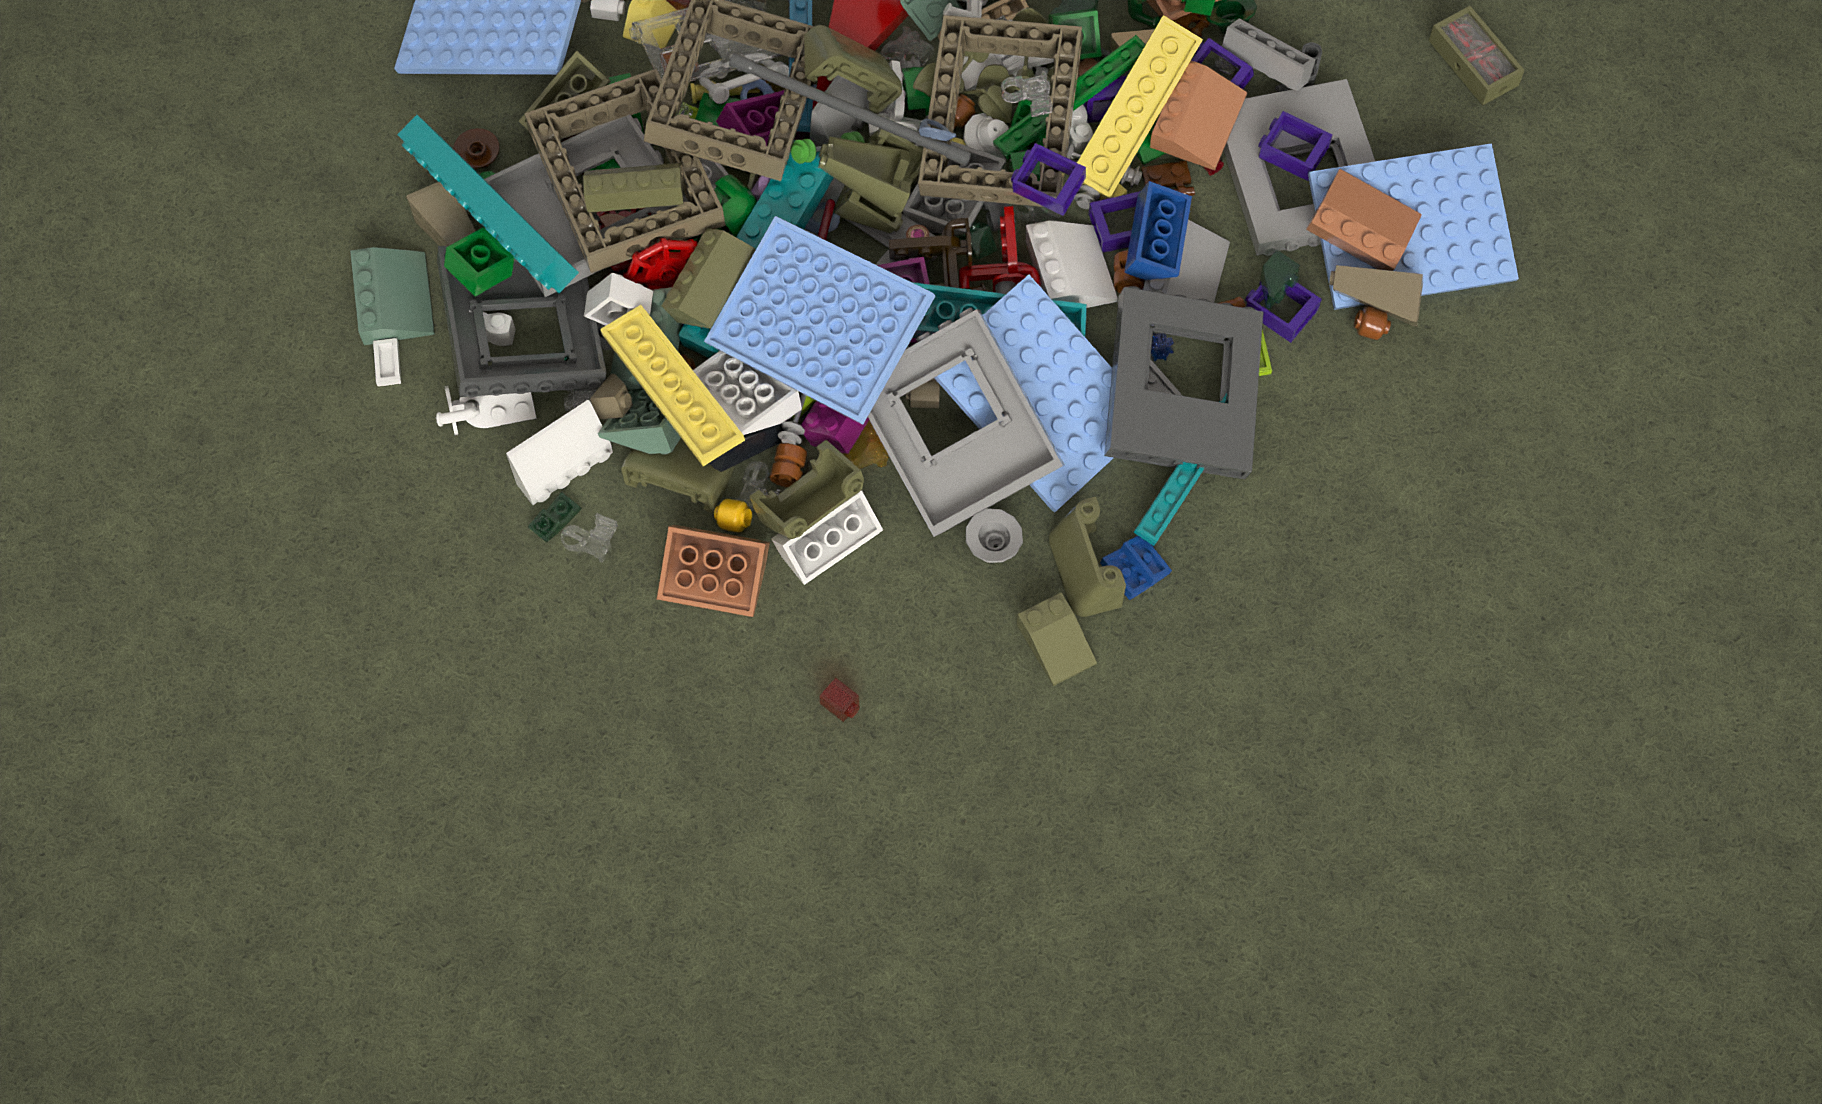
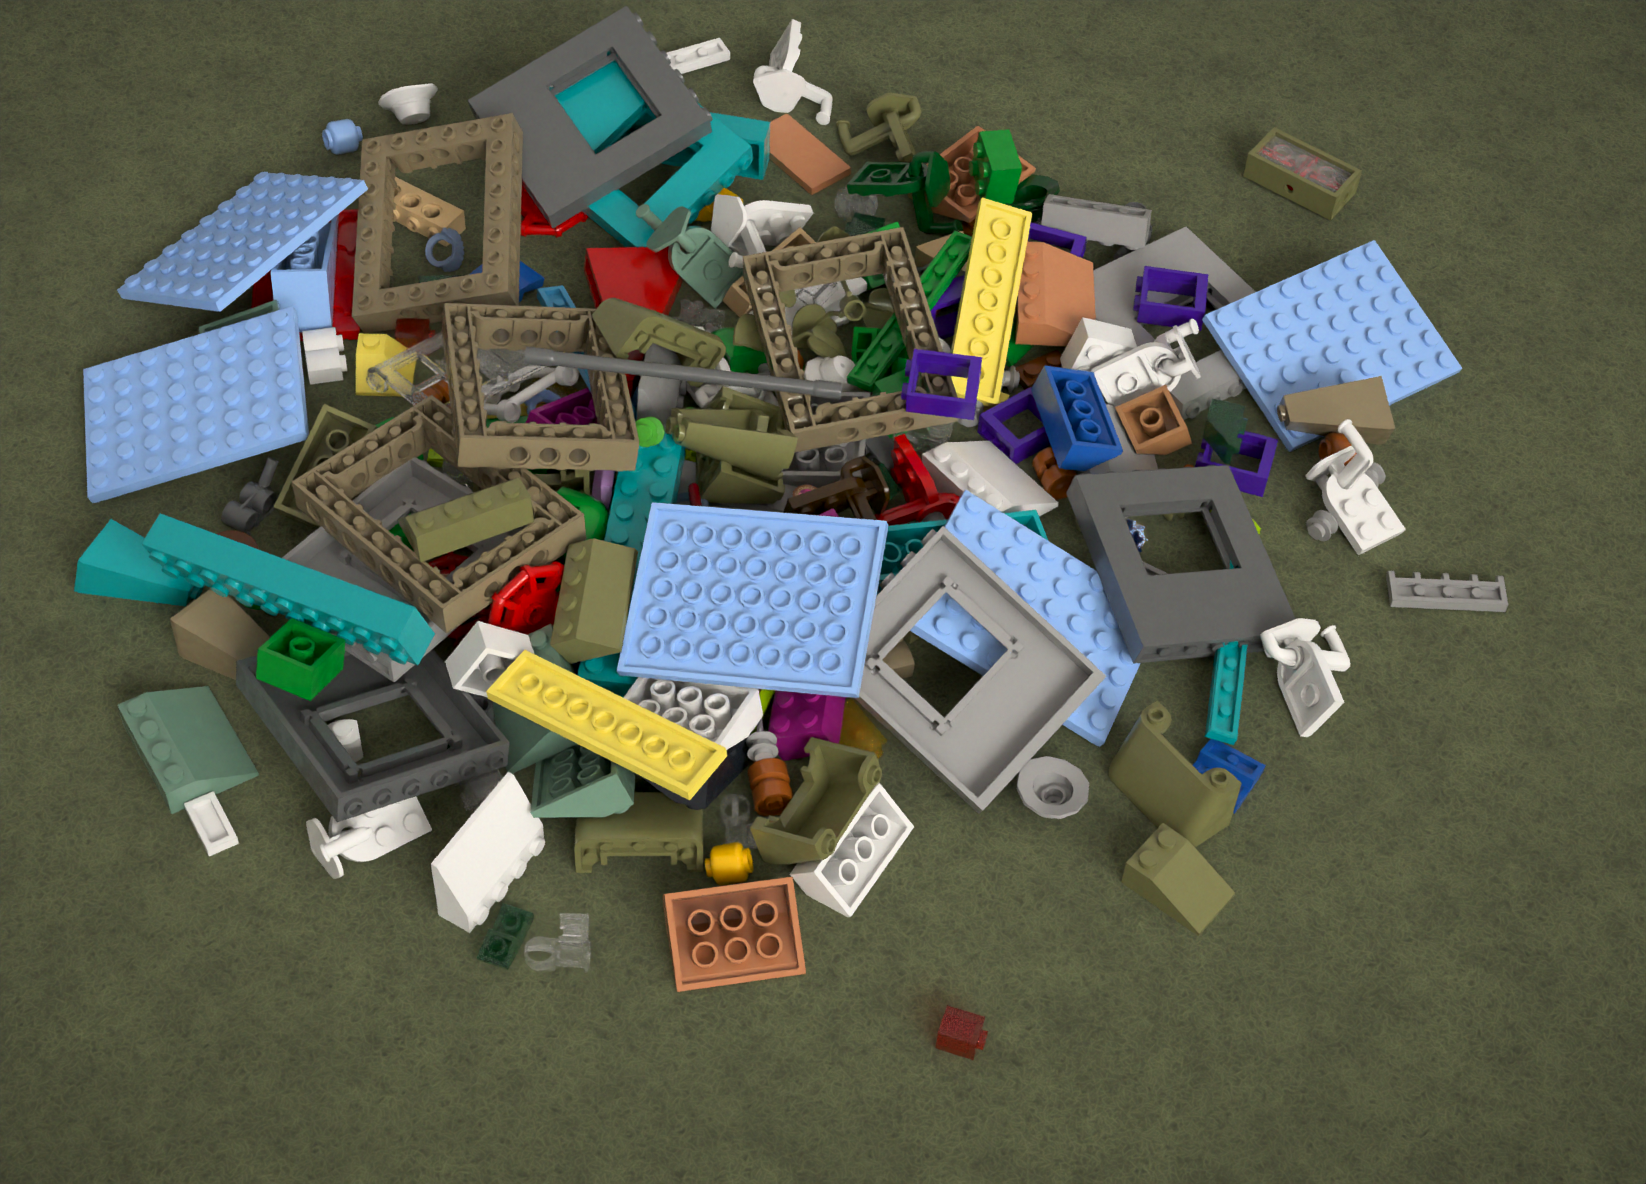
camera: 25 degrees left, 15 degrees down
dark tan slope [590,374,633,419] -> none
sand blue piece [918,119,956,142] -> none
clear piece [1001,71,1053,117] -> none
nougat slope [1306,169,1422,271] -> none
none -> teal slope [74,519,205,606]
none -> dark grey beam [221,457,279,535]
none -> white brick [1060,317,1137,372]
none -> white plate [1091,319,1201,407]
none -> medium nougat slope [1115,385,1192,455]
none -> white plate [1260,618,1350,737]
none -> white plate [1305,419,1406,555]
none -> light grey axle [1306,462,1386,541]
none -> light grey hinge [1386,571,1508,612]

